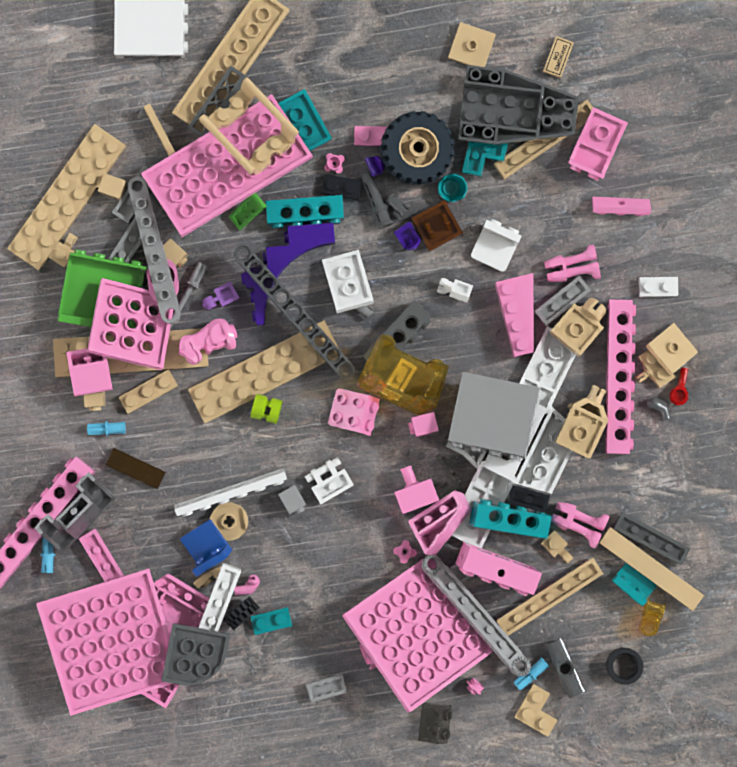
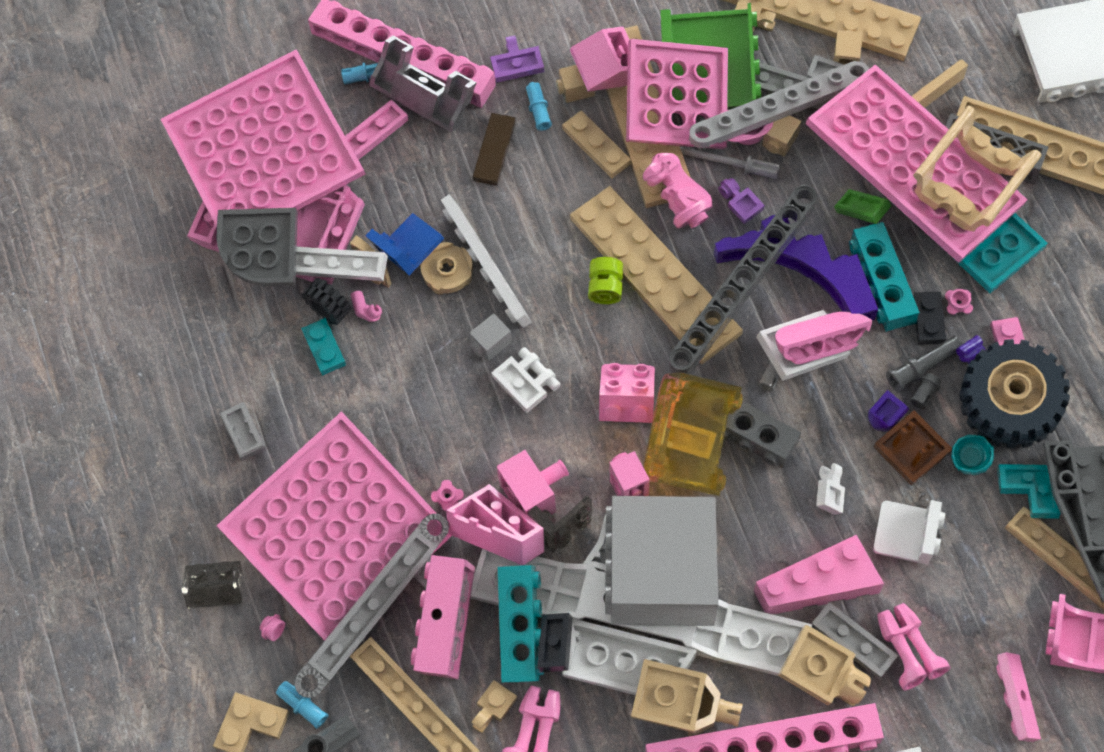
camera: 85 degrees right, 20 degrees down
none -> medium lavender plate [490,35,544,83]
none -> bright pink brick [775,312,872,364]

